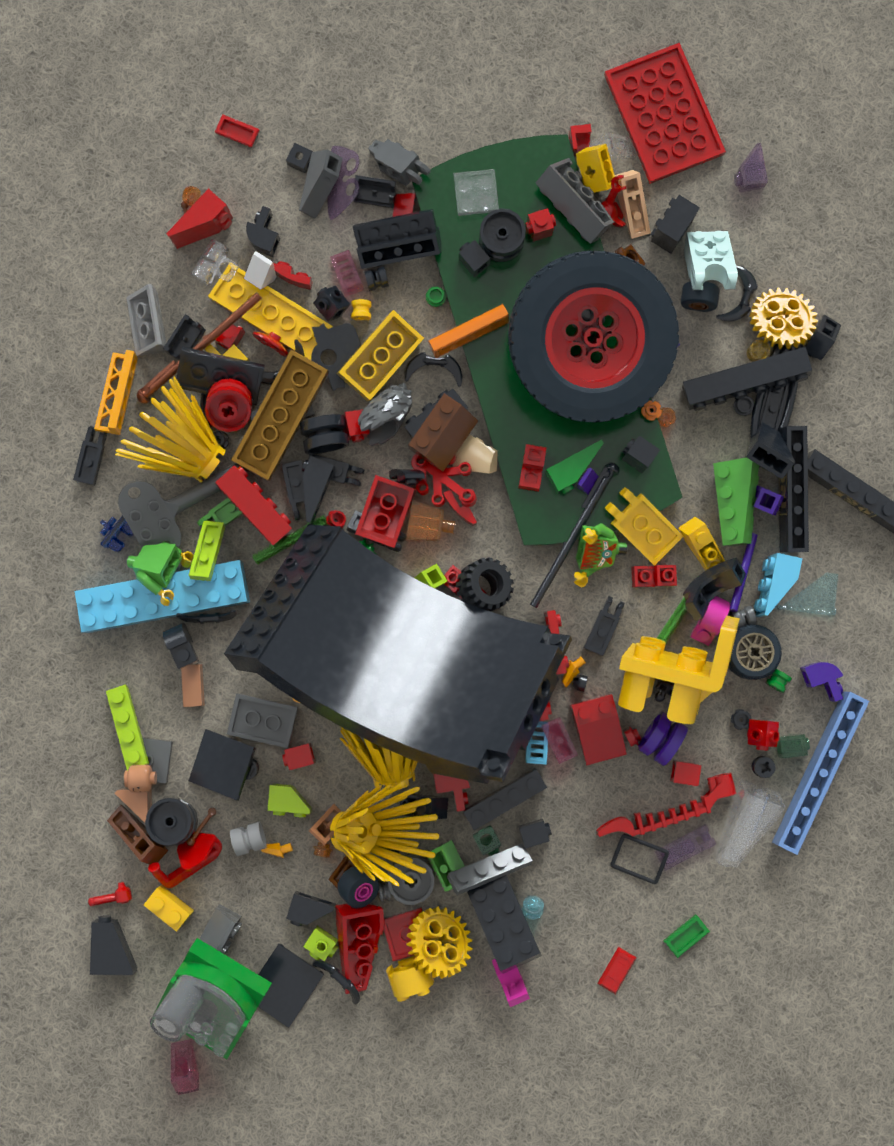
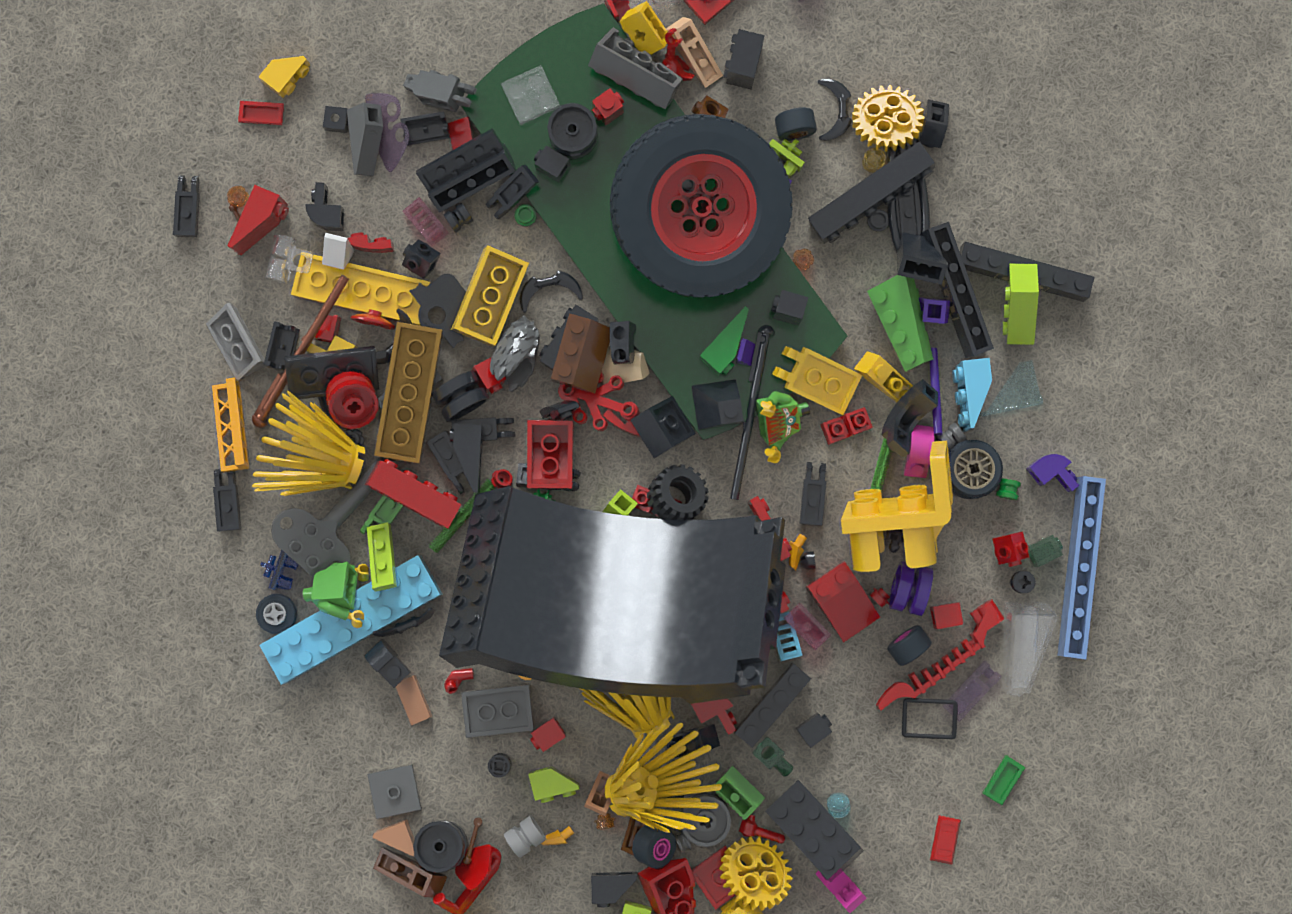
camera: 20 degrees left, 0 degrees up
lime plate [106,684,149,770] -> none
nougat head [124,764,157,792] -> none
black piece [188,729,256,801] -> none
yellow wheel [351,299,372,320] -> none
clear orange torso [406,501,455,542] -> none
orange brick [428,304,509,358] -> none
dark grey plate [447,843,533,895] -> none
red slope [519,444,546,492] -> none
orange plate [641,400,662,421] -> none
light aqua brick [684,231,738,290] -> none
black plate [731,709,751,730] -> none
none -> black hinge [173,175,200,237]
none -> black wheel [256,594,297,634]
none -> yellow slope [259,56,310,98]
none -> red arm [444,668,474,694]
none -> black hinge [485,164,539,219]
none -> black leg [610,321,636,365]
none -> black container [631,396,696,459]
none -> black slope [691,379,744,430]
none -> red piece [739,814,786,844]
none -> lime hips [769,139,805,178]
none -> black wheel [887,625,932,666]
none -> lime wedge [1002,264,1039,345]

